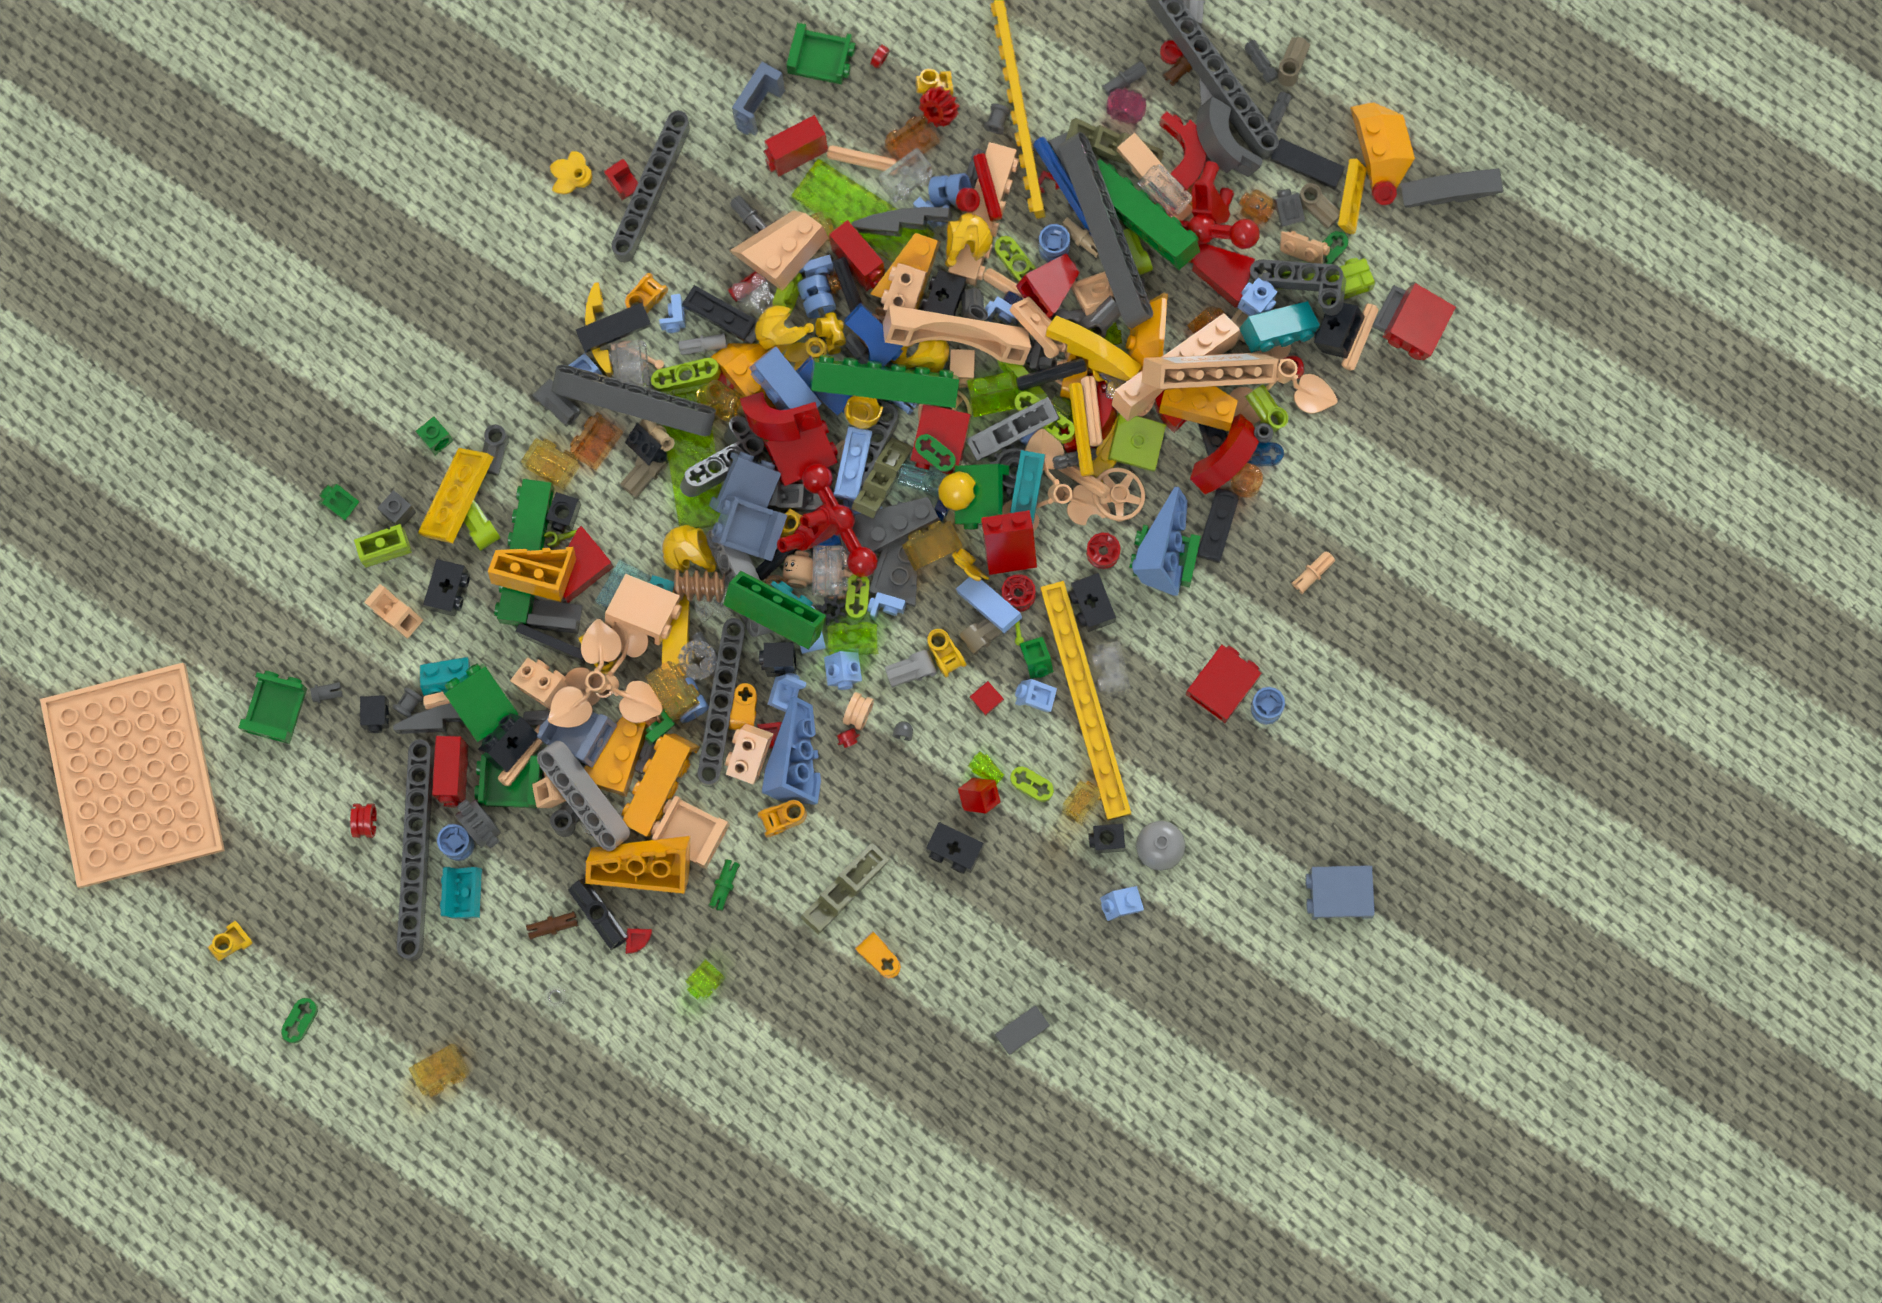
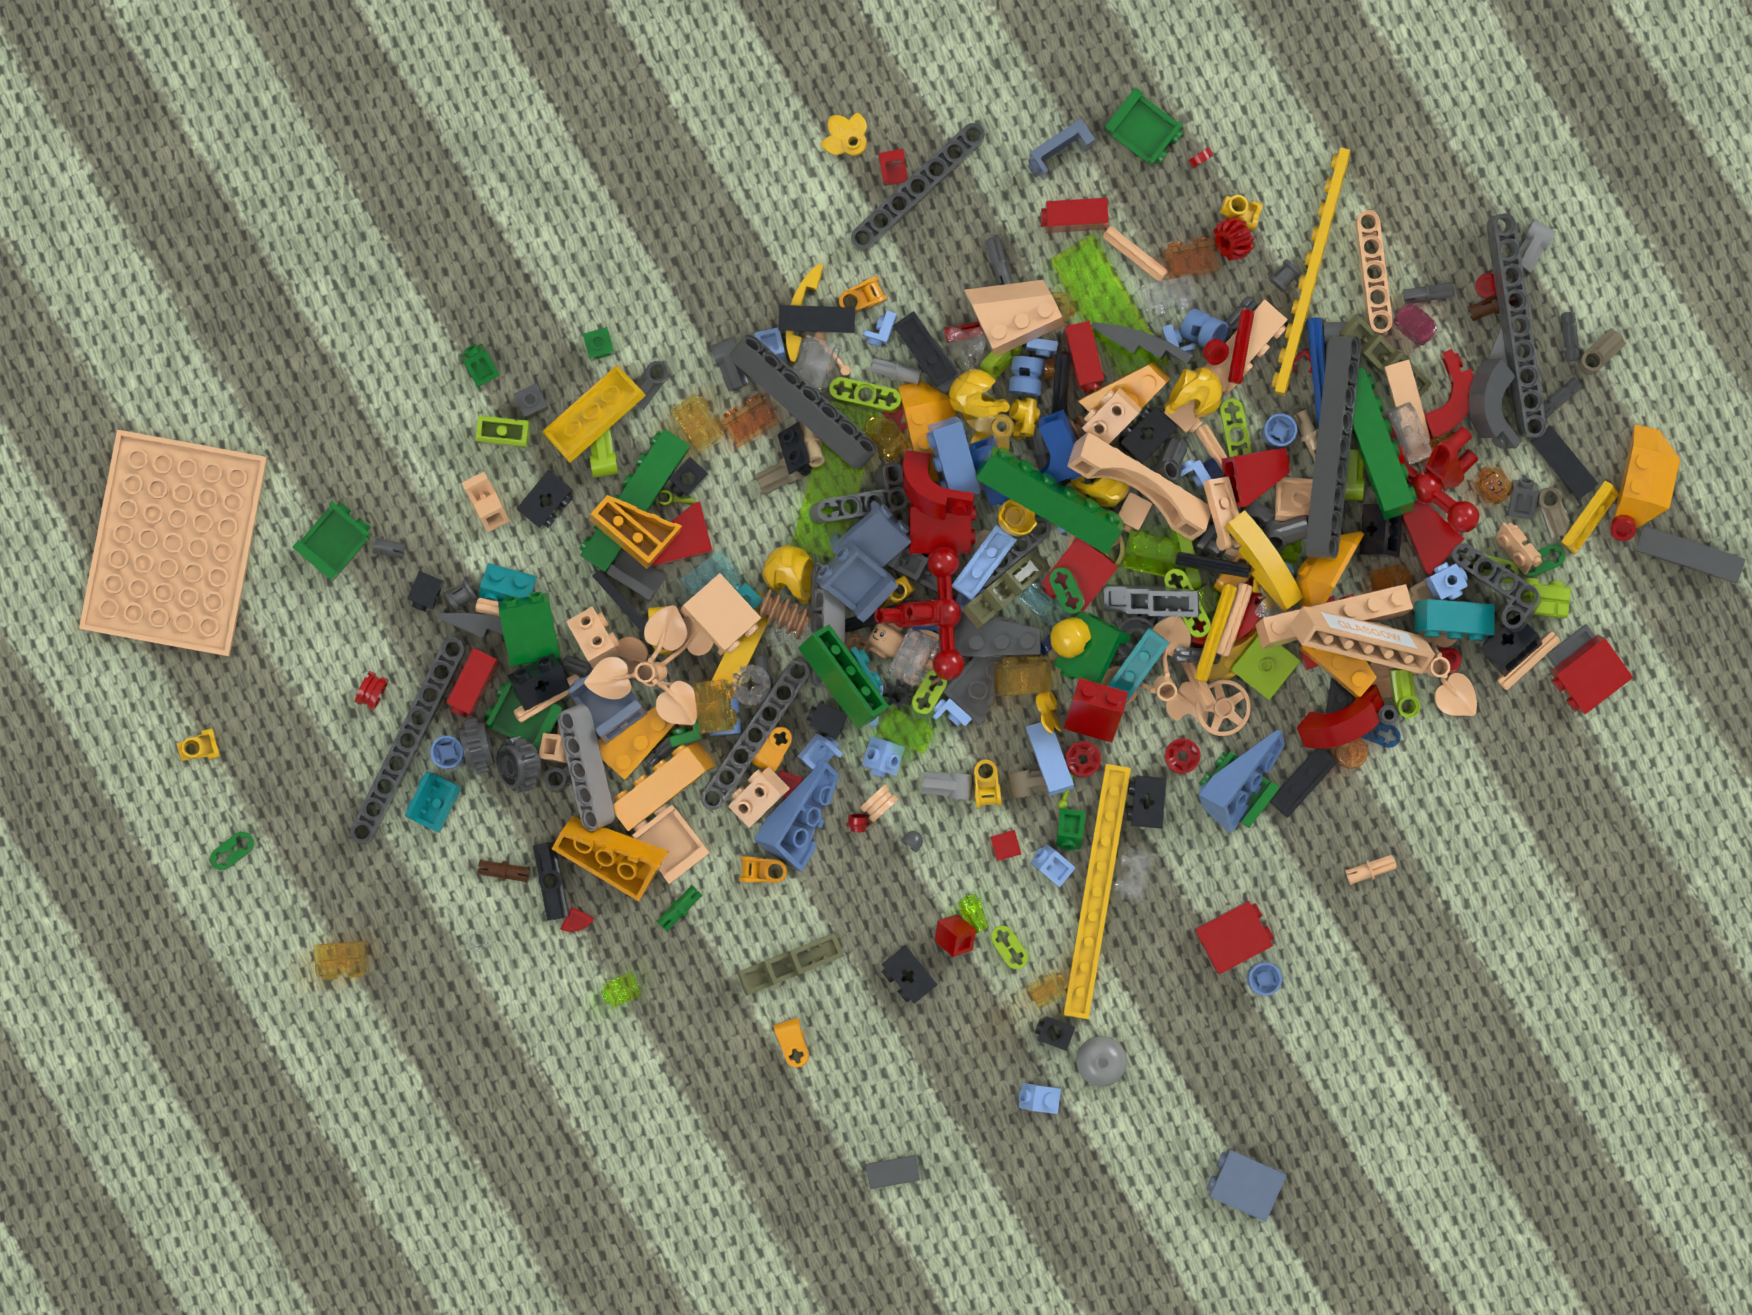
camera: 20 degrees right, 10 degrees up
none -> dark grey gear [496,736,541,793]
none -> light nougat beam [1355,210,1392,335]
none -> black brick [1360,504,1403,557]

